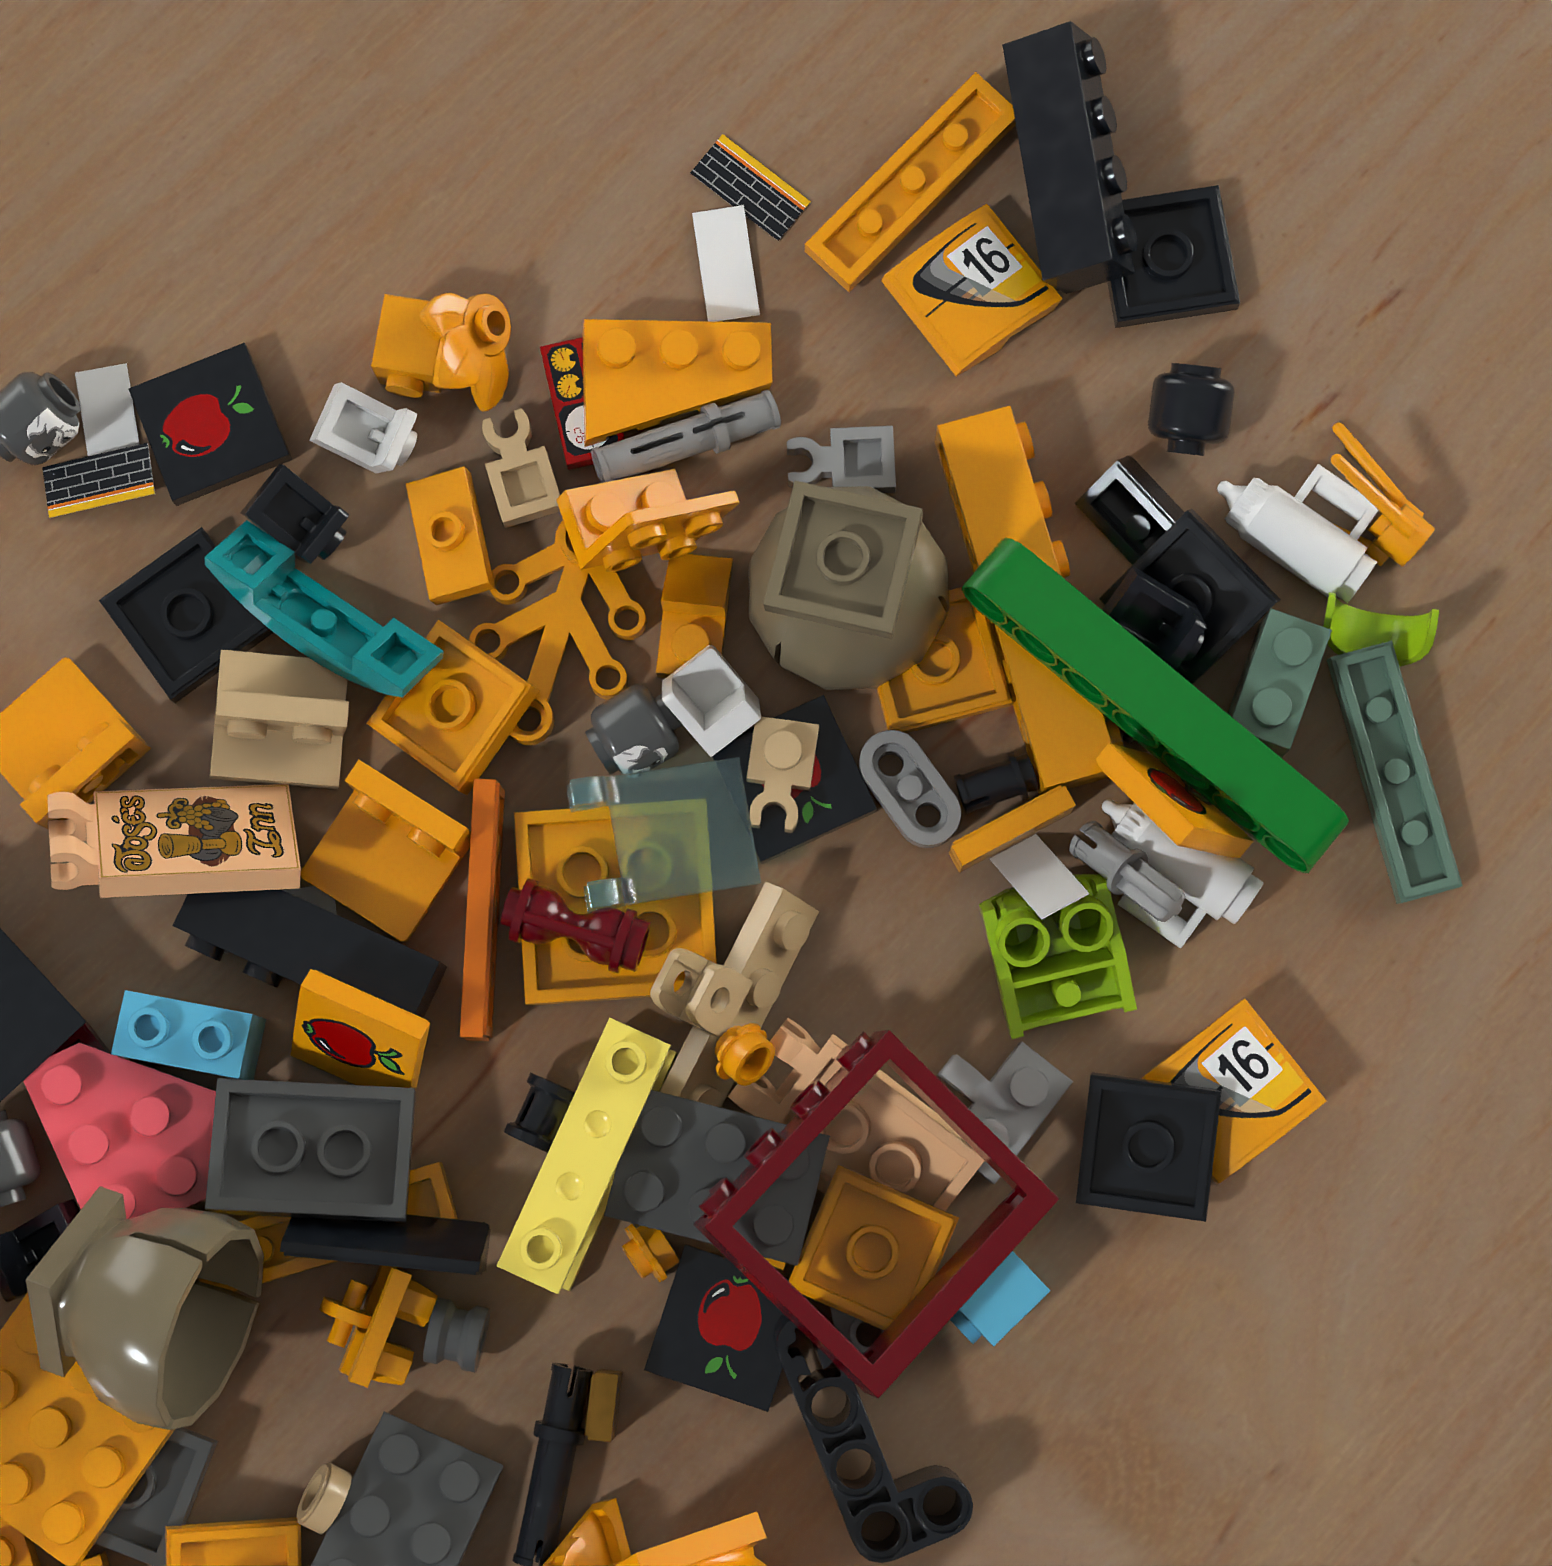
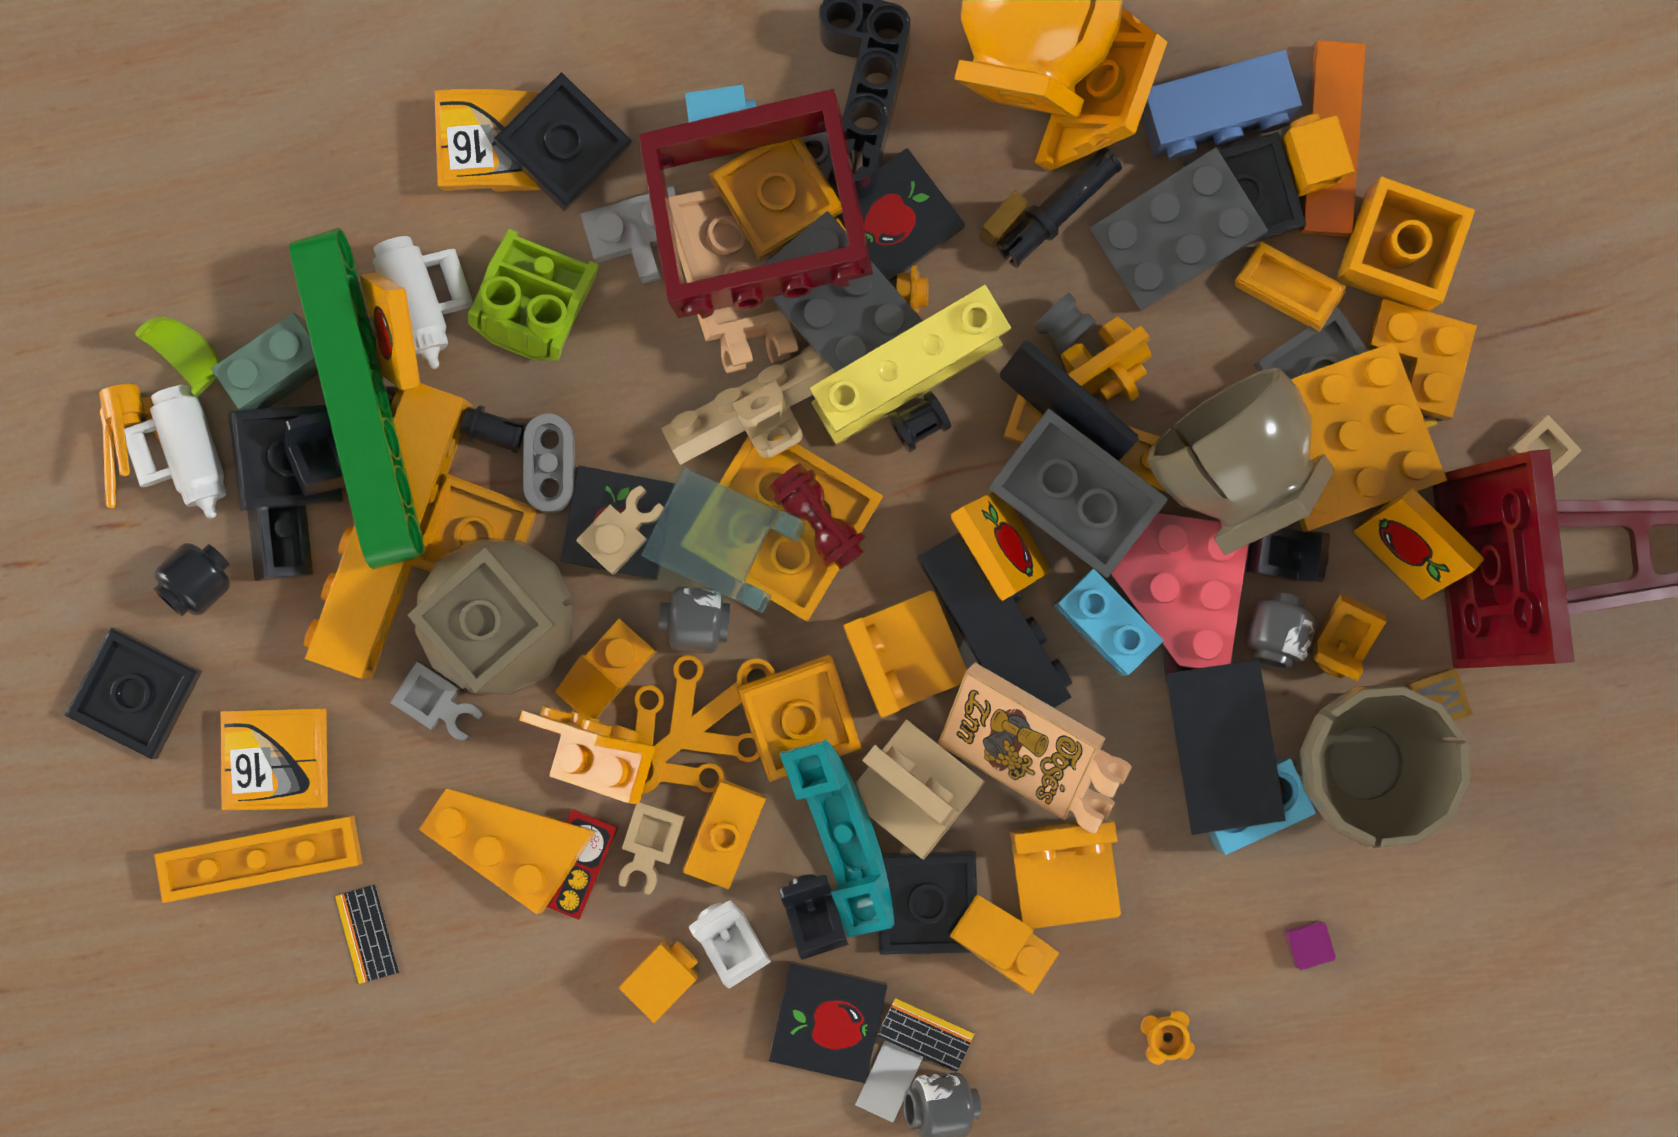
camera: 150 degrees left, 5 degrees up
tan tile [297,1463,352,1534] -> none
light orange plate [420,293,511,412] -> none
orange tile [460,779,505,1041] -> none
light grey pin [591,389,781,483] -> none
white panel [662,645,761,757] -> none
white sticker [692,205,760,322] -> none
light orange plate [715,1023,775,1086] -> none
light orange tile [949,785,1076,873] -> none
white sticker [990,834,1090,920] -> none
black brick [1002,21,1138,294] -> none
light grey axle [1069,821,1185,922] -> none
sand green tile [1327,641,1463,904] -> none
none -> light orange slope [950,895,1059,995]

